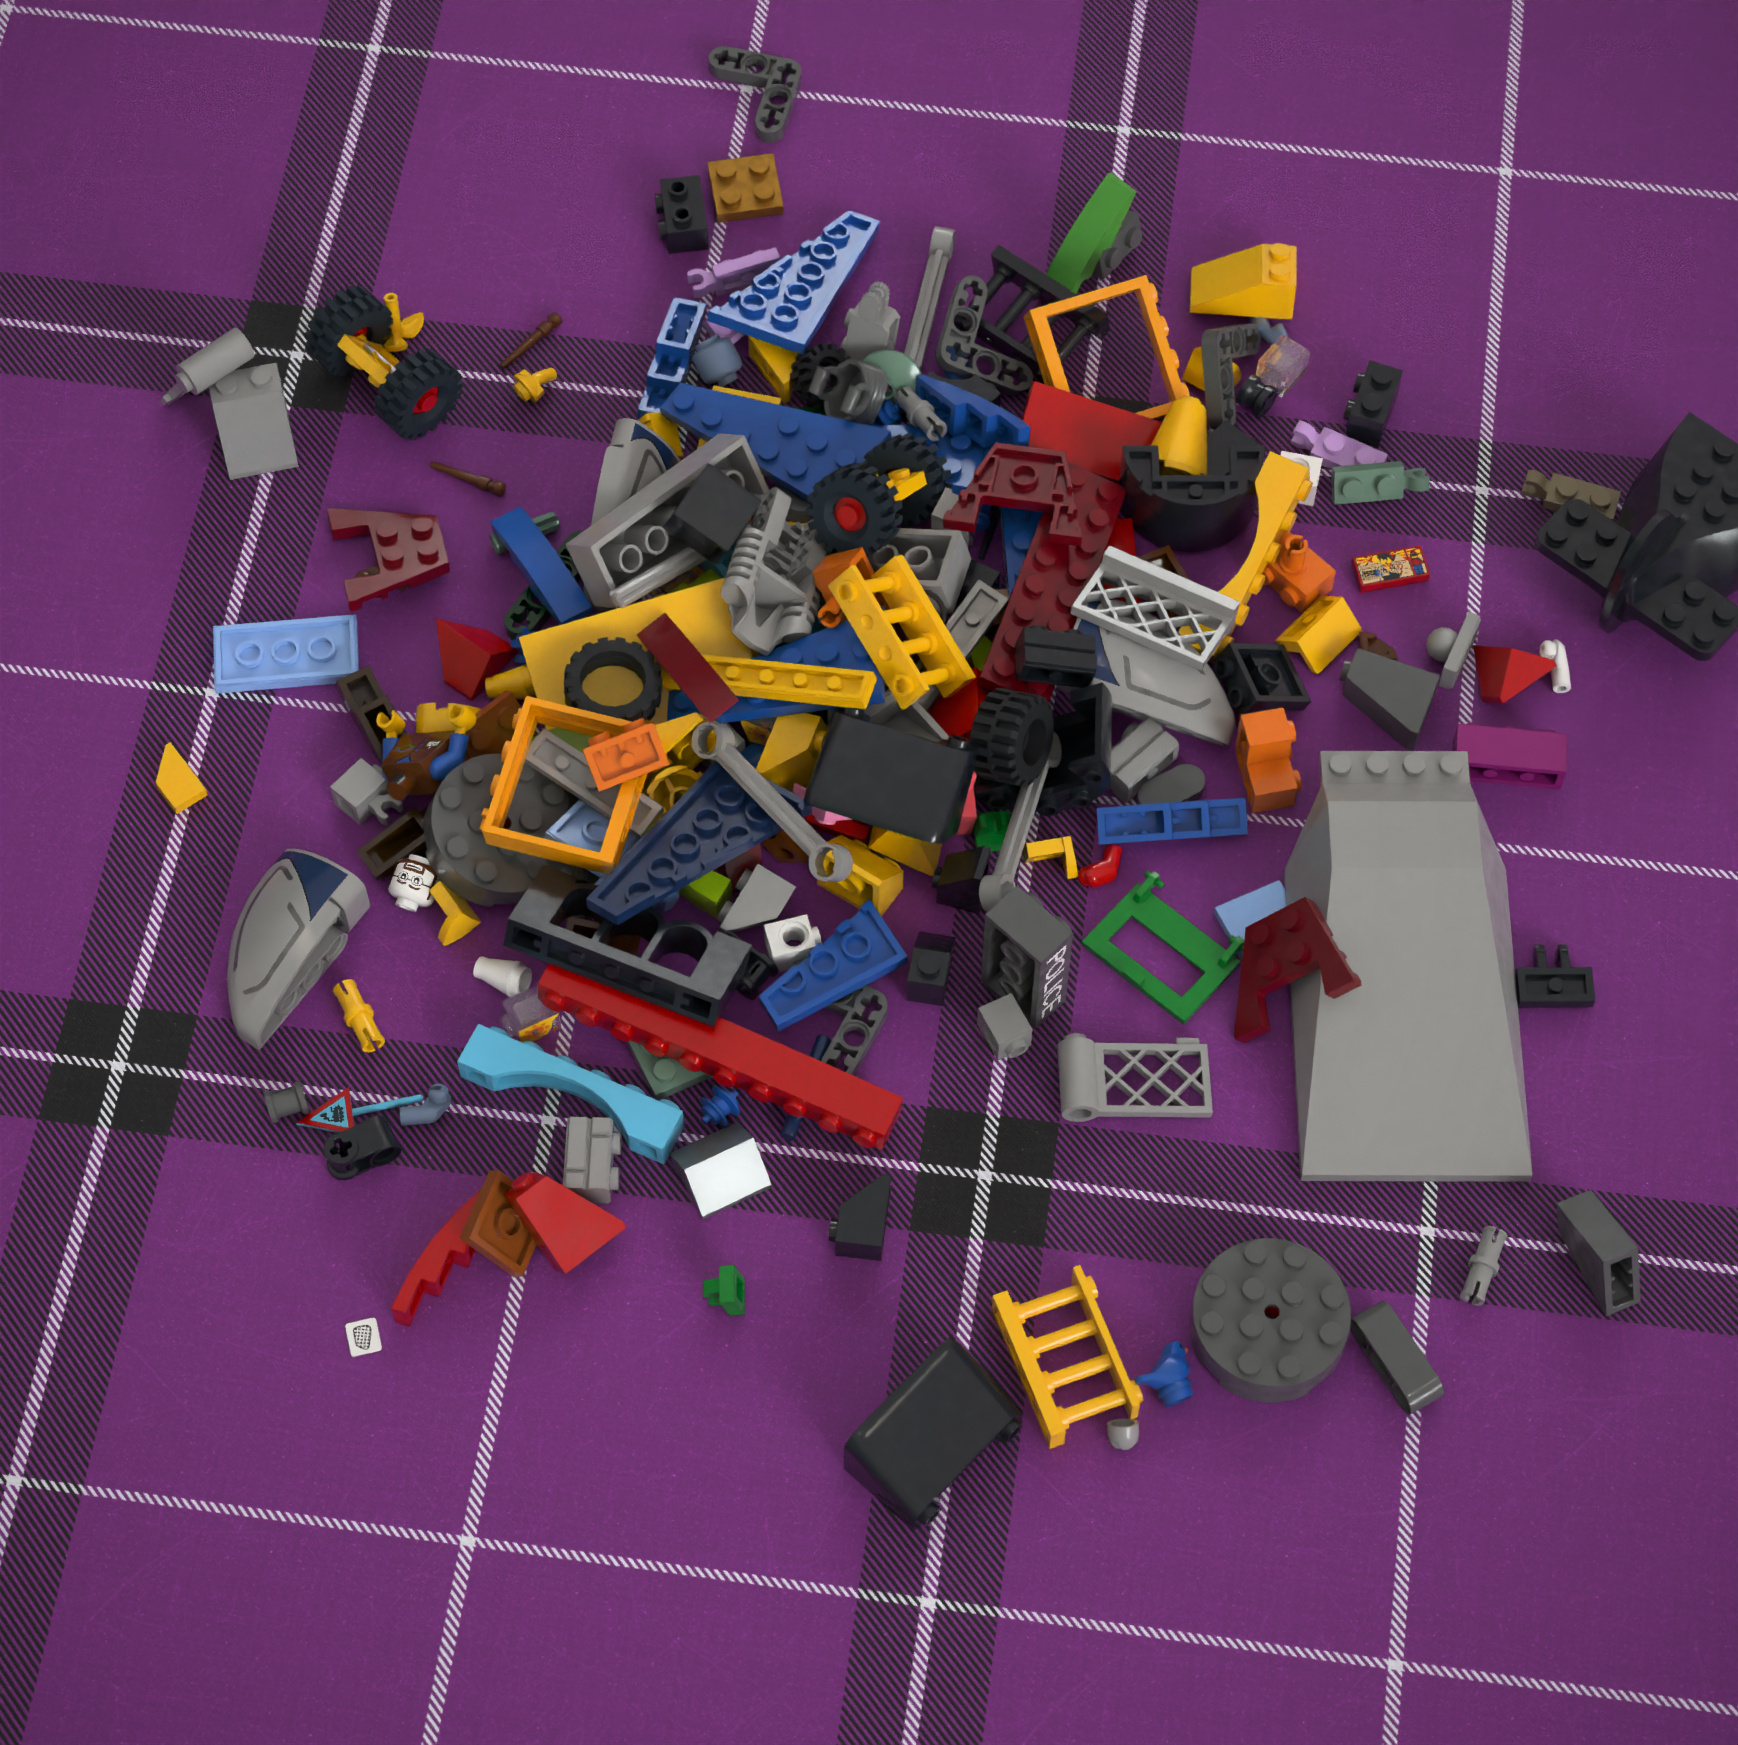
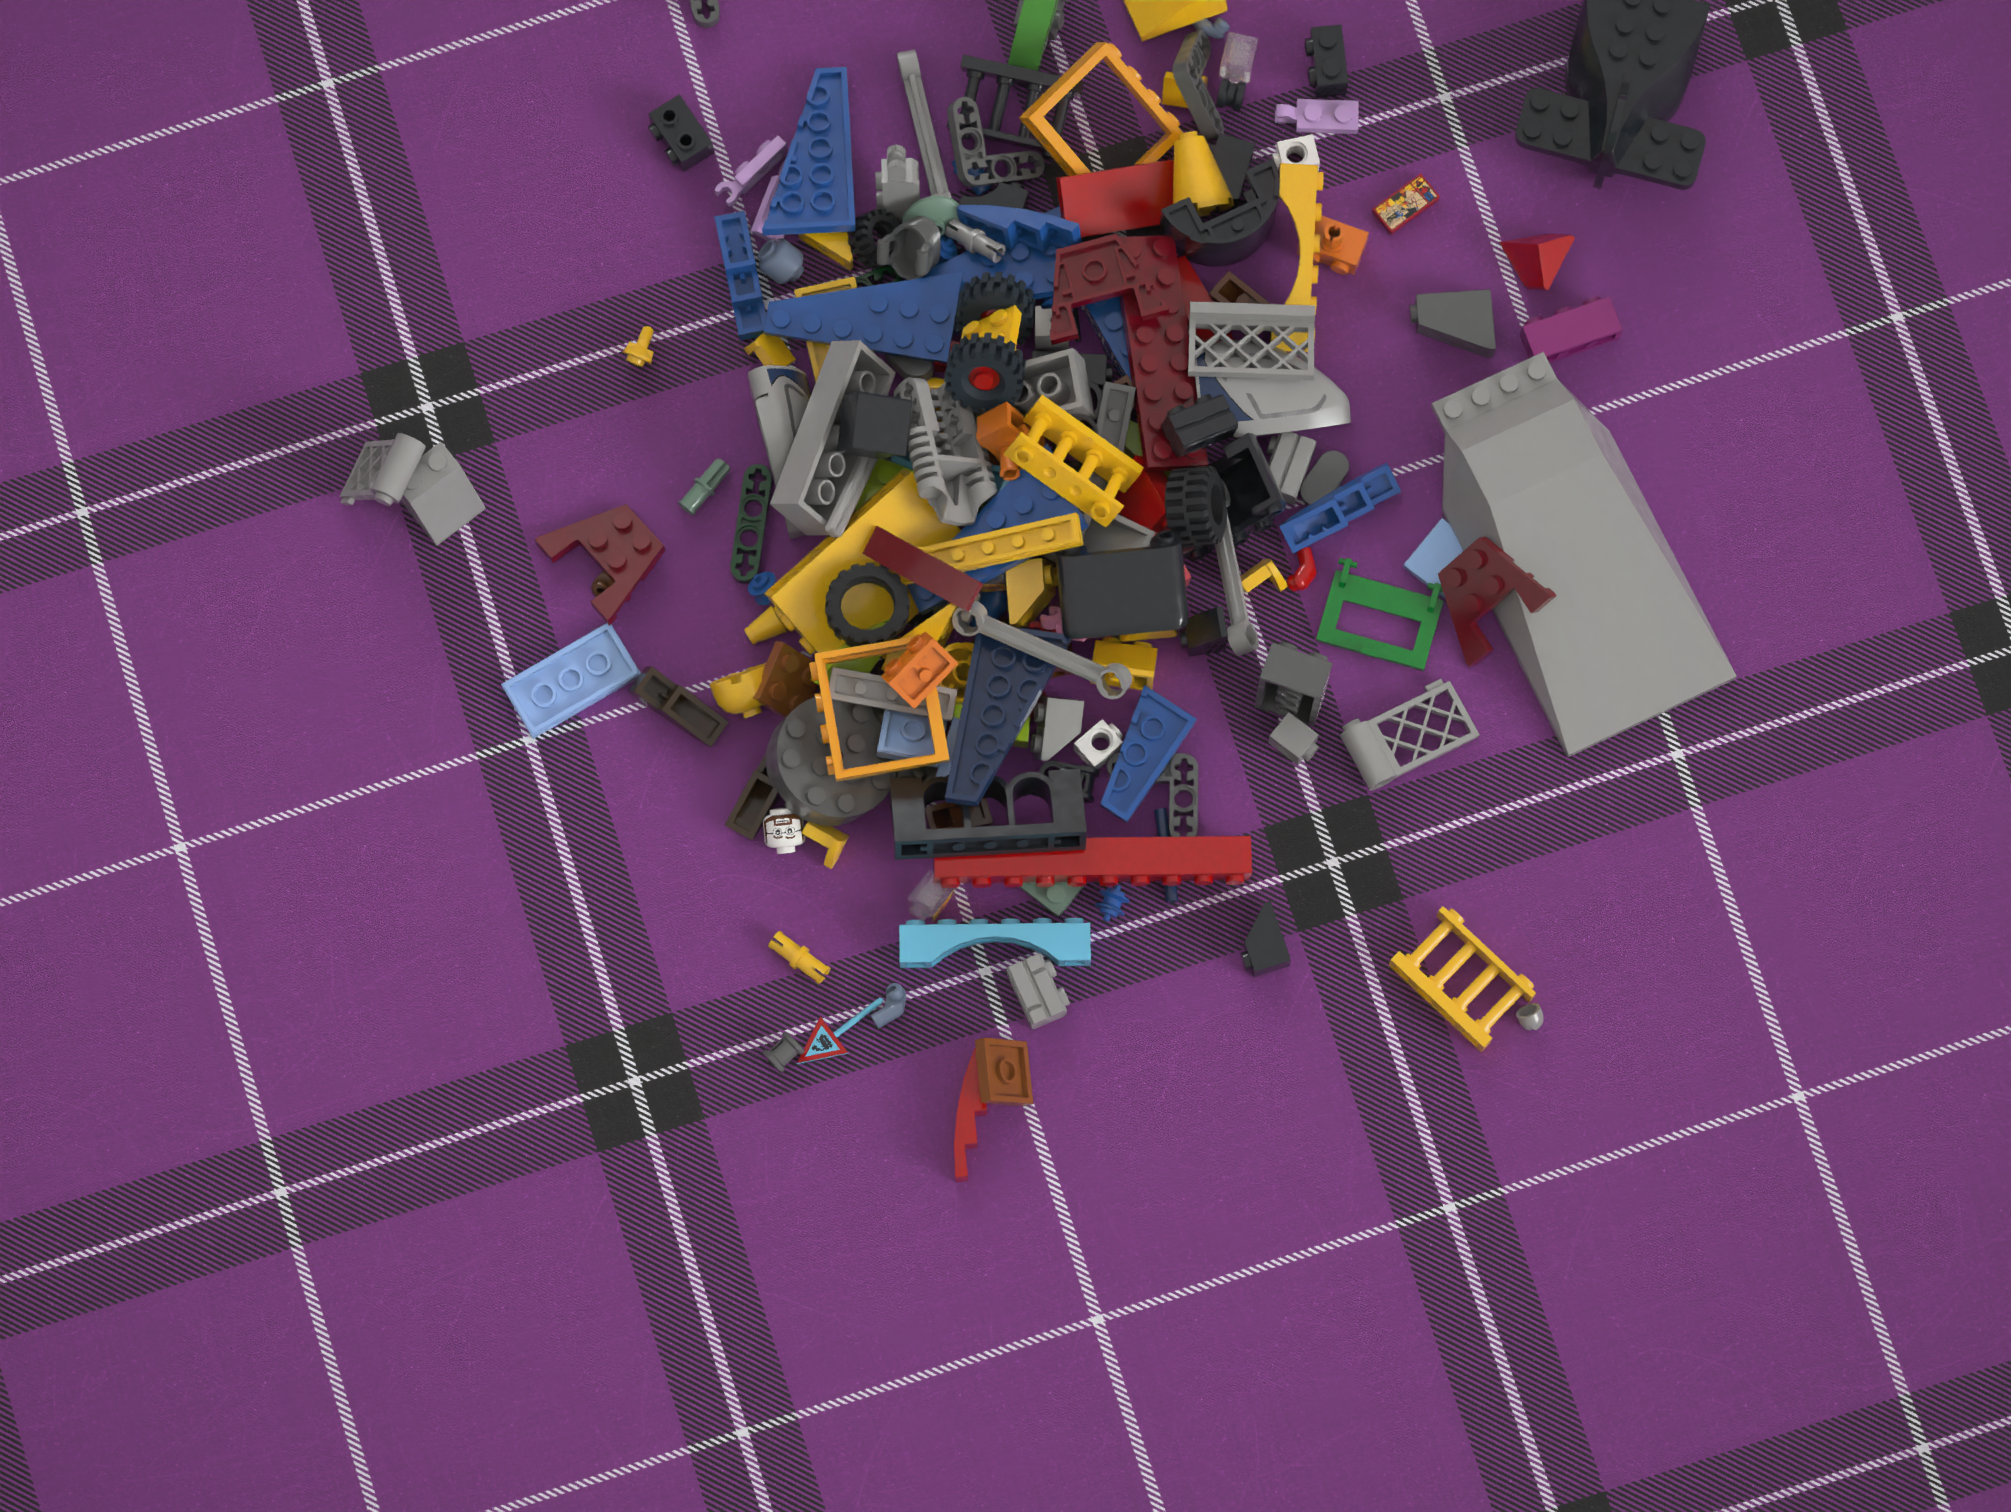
camera: 25 degrees left, 15 degrees up
yellow tile [156,742,208,814] -> none
light grey panel [227,849,370,1050] -> none
black plate [304,285,463,440] -> none
black piece [324,1115,402,1180] -> none
light grey brick [330,758,403,826] -> none
white sticker [345,1318,382,1357] -> none
torso [376,705,477,801] -> none
yellow plant [383,293,424,352] -> none
reddish brown piece [430,461,506,496] -> none
red slope [436,618,518,702] -> none
white cone [473,956,532,997] -> none
blue slope [490,506,594,625] -> none
reddish brown piece [500,312,563,369] -> none
red slope [504,1172,627,1274] -> none
slope [669,1122,772,1219] -> none
green tile [703,1264,745,1316] -> none
pearl gold plate [707,153,784,223] -> none
black windscreen [844,1337,1023,1532] -> none
black slope [907,931,956,1006] -> none
green tile [973,811,1010,852] -> none
blue animal [1134,1341,1194,1408] -> none
dark grey piece [1190,1238,1351,1403] -> none
black plate [1214,643,1311,716] -> none
orange brick [1234,707,1302,813] -> none
yellow panel [1275,596,1362,674] -> none
sand green plate [1332,461,1430,505] -> none
dark grey beam [1350,1301,1444,1415] -> none
reddish brown tile [1358,632,1398,661] -> none
light grey tile [1426,612,1481,690] -> none
light grey pin [1460,1226,1507,1306] -> none
black hinge [1515,944,1595,1008] -> none
dark tan plate [1521,470,1621,521] -> none
white arm [1539,639,1571,693] -> none
dark grey slope [1557,1190,1641,1316] -> none

